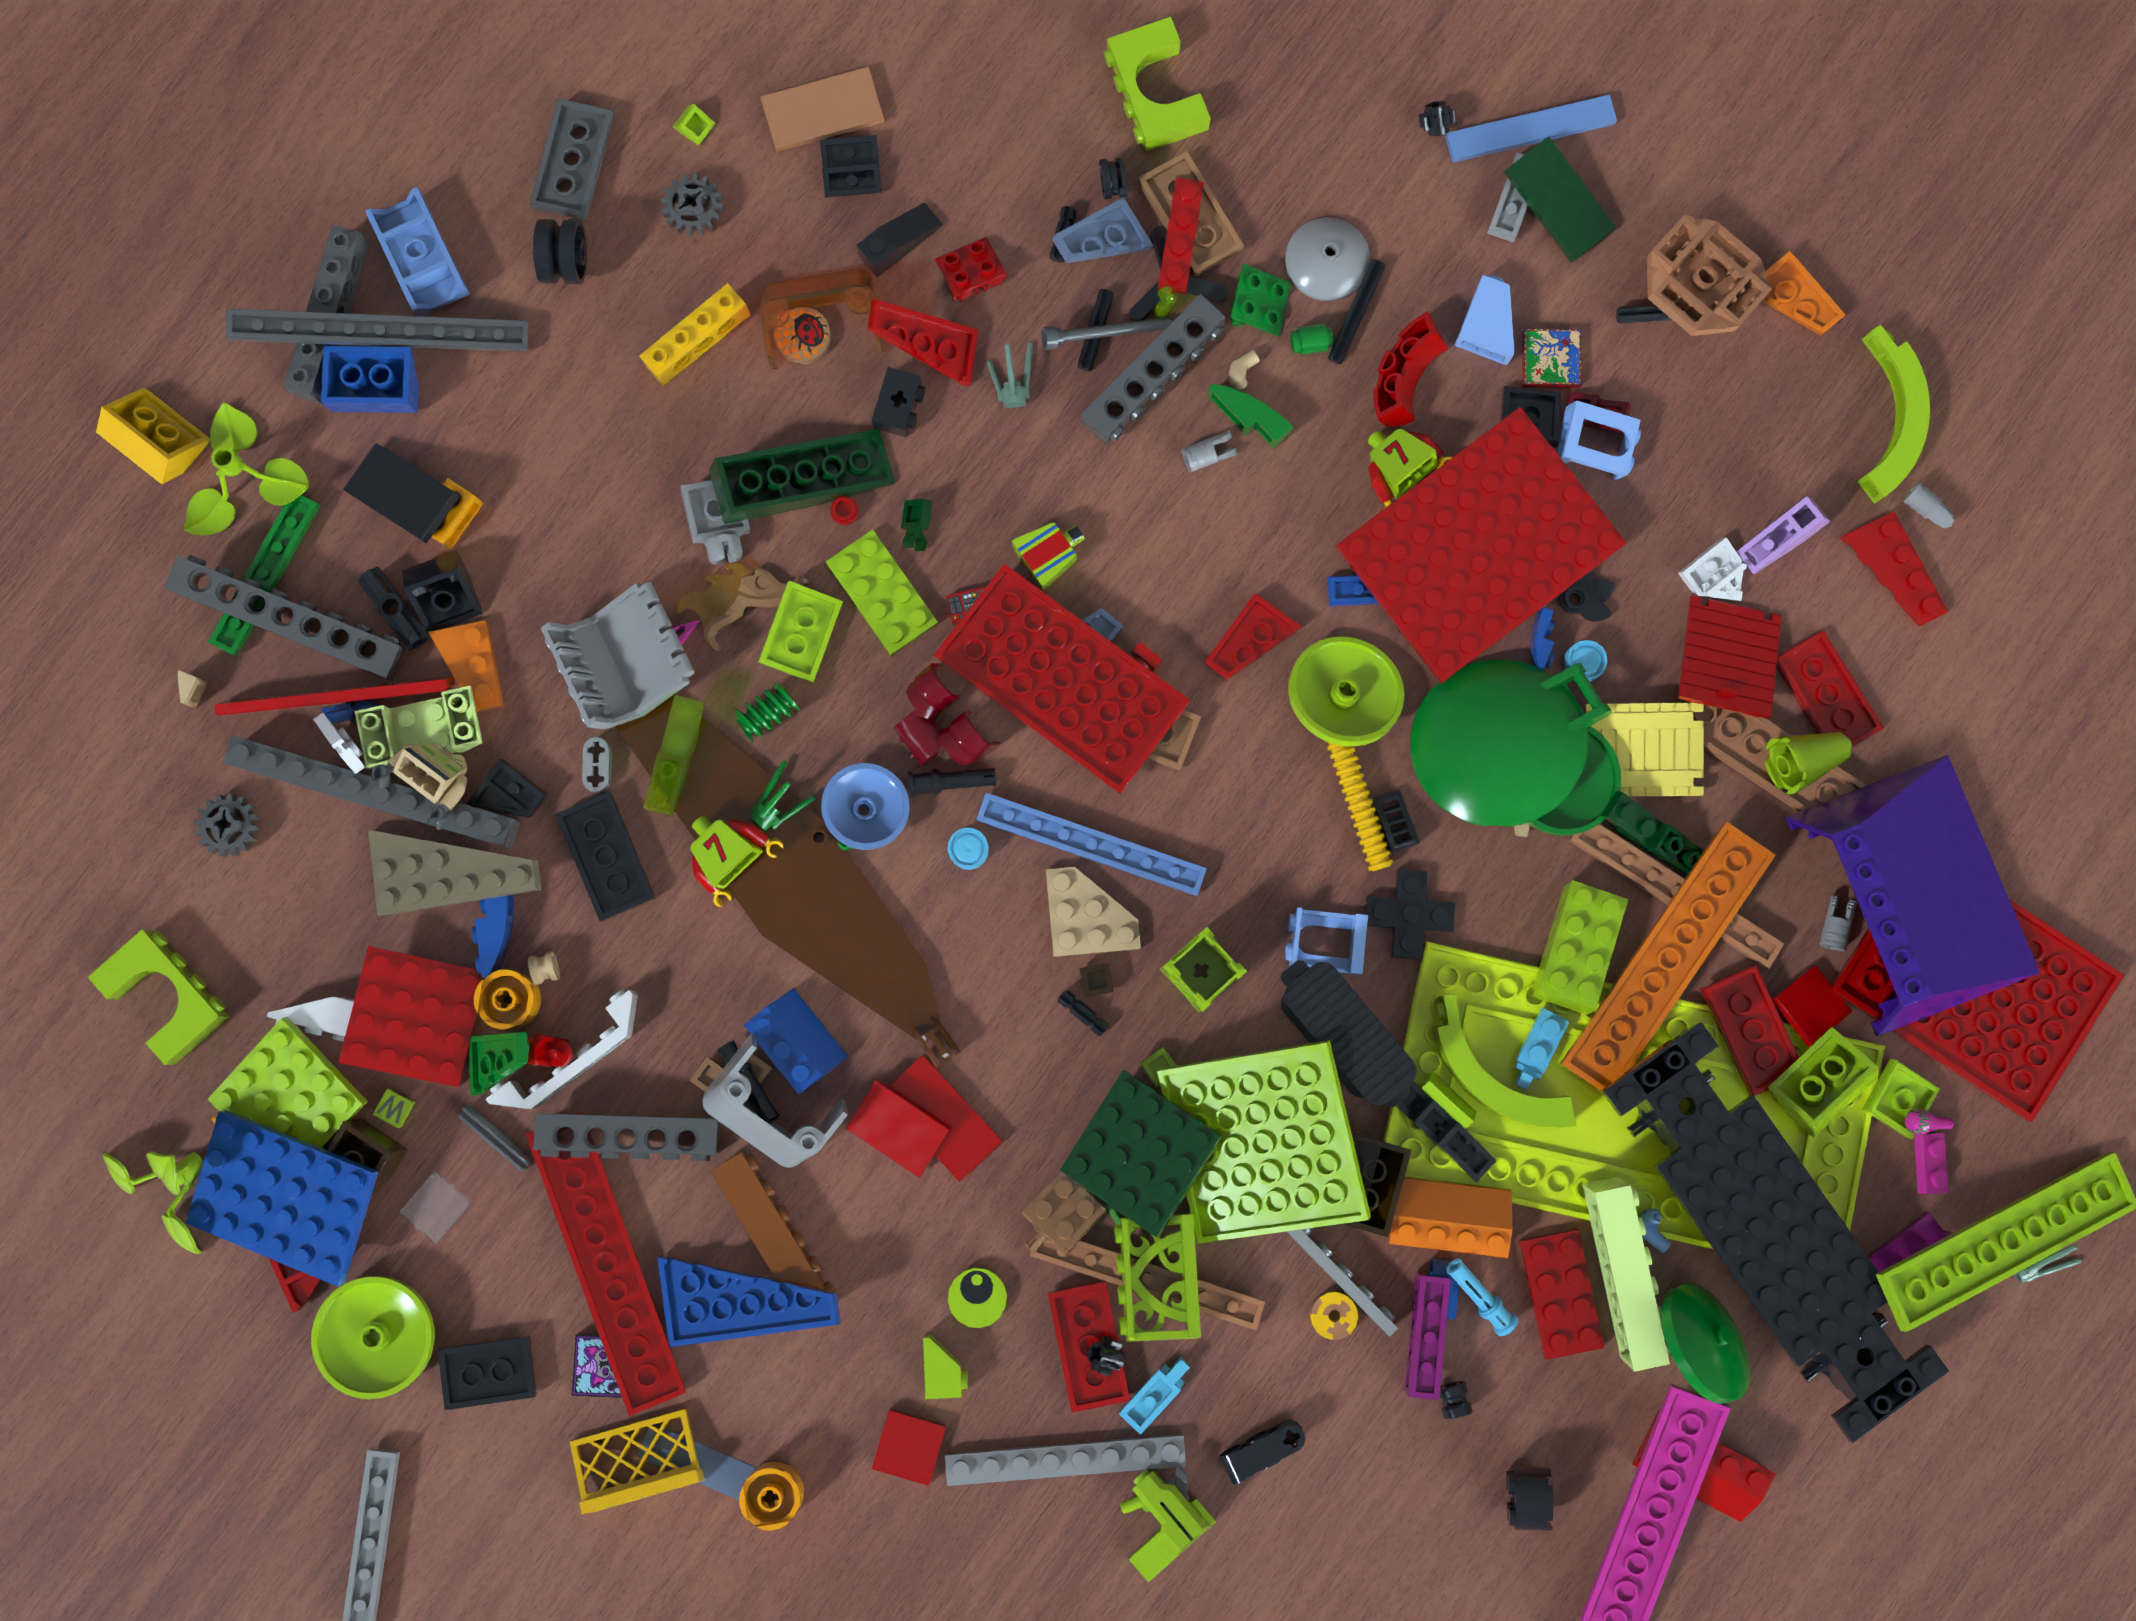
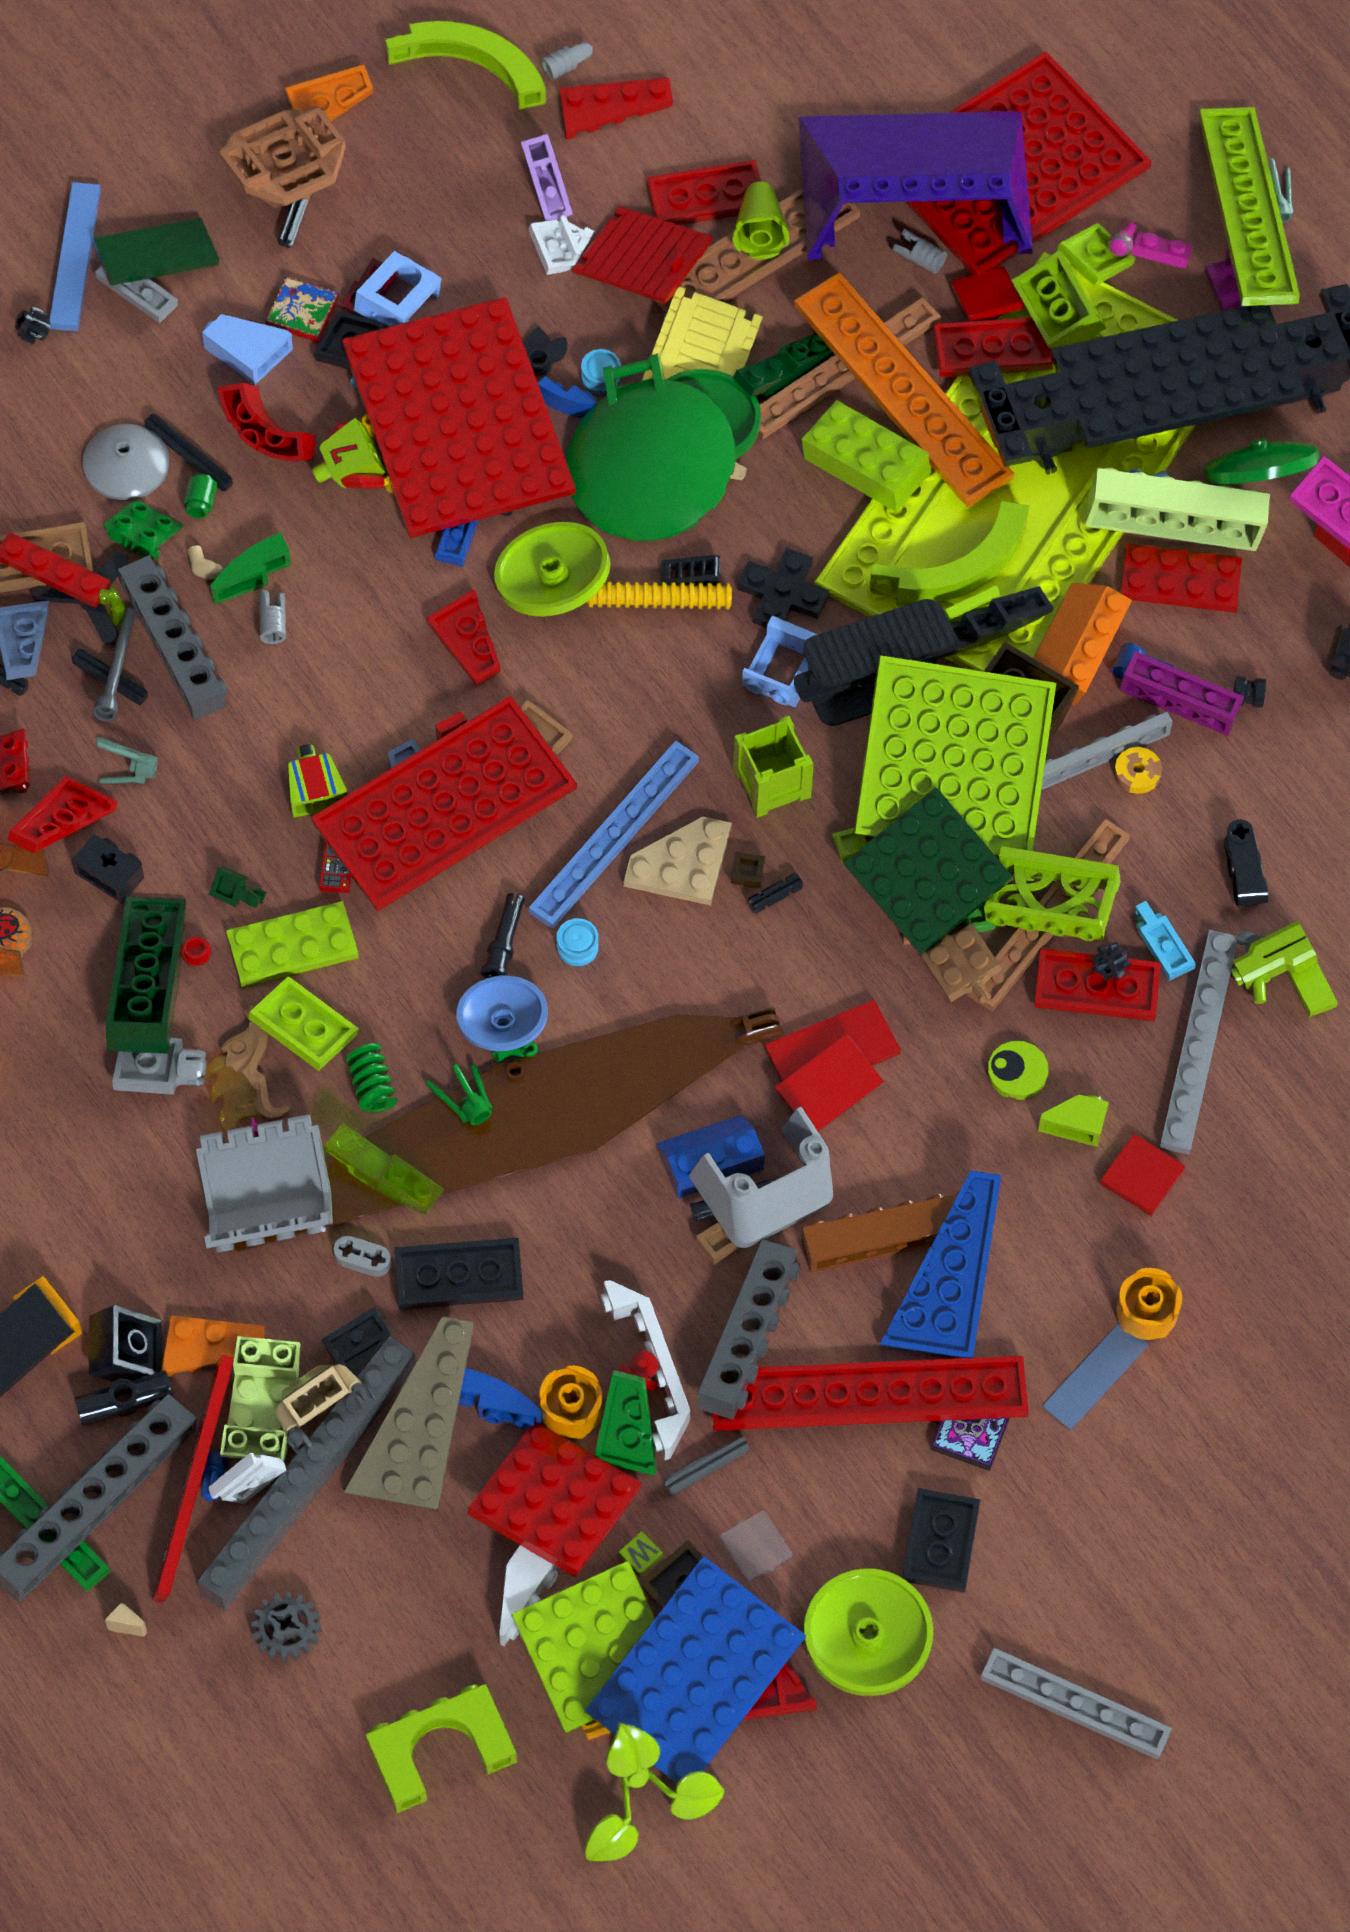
camera: 70 degrees left, 20 degrees down
tan wheel [528,951,560,985] -> none
yellow fence [570,1409,705,1514] -> none
lime torso [690,816,784,907] -> none
dark red piece [894,663,1001,766] -> none
medium azure pin [1446,1258,1518,1336] -> none
medium azure hinge [1513,1008,1570,1090] -> none

